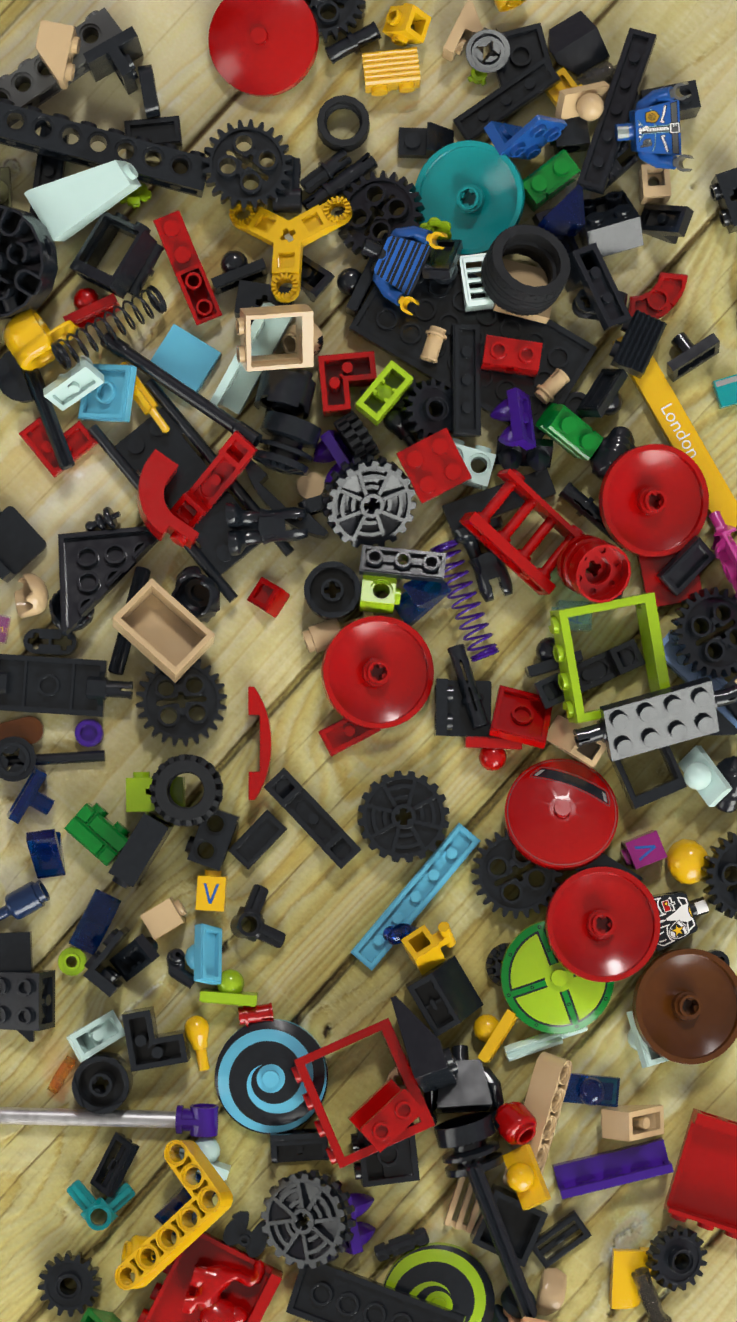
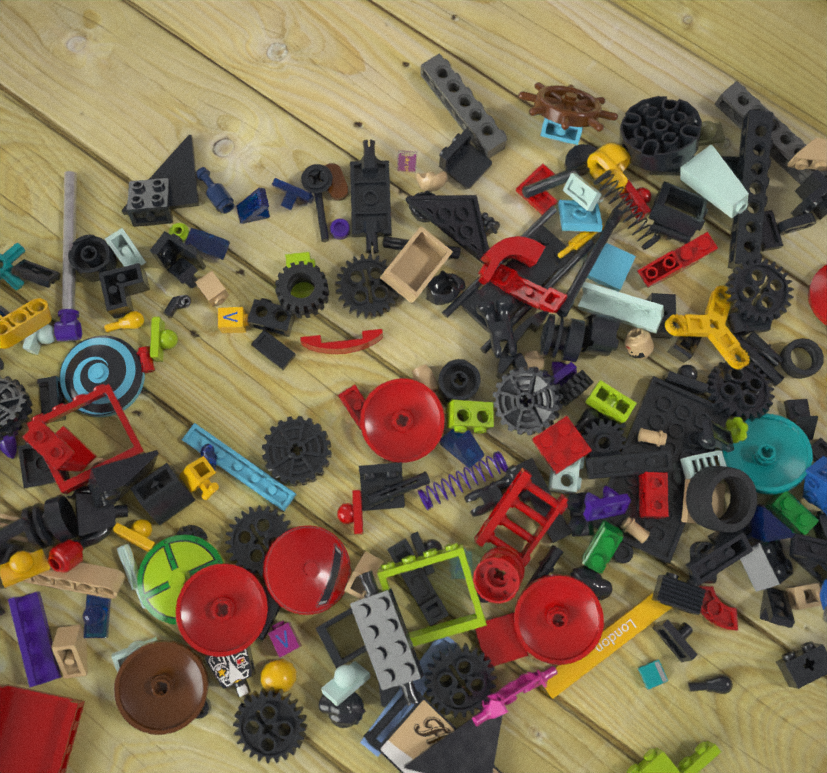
camera: 85 degrees right, 10 degrees down
black beam [23,628,79,656] -> none
clear orange tile [47,1055,76,1094] -> none
green brick [64,802,130,866] -> none
black brick [108,812,174,889] -> none
lime plant [120,182,152,209] -> none
medium azure tile [185,923,222,986] -> none
black tile [211,250,268,294] -> none
black axle [230,884,286,948] -> none
tan window [236,304,314,372] -> none
red slope [247,577,290,618] -> none
black slope [264,768,362,869] -> none
red brick [318,351,377,417] -> none
black tile [359,545,447,583] -> none
torso [360,226,448,316] -> none
red tile [489,685,553,749] -> none
black tile [576,369,628,418] -> none
black tile [656,536,716,596] -> none

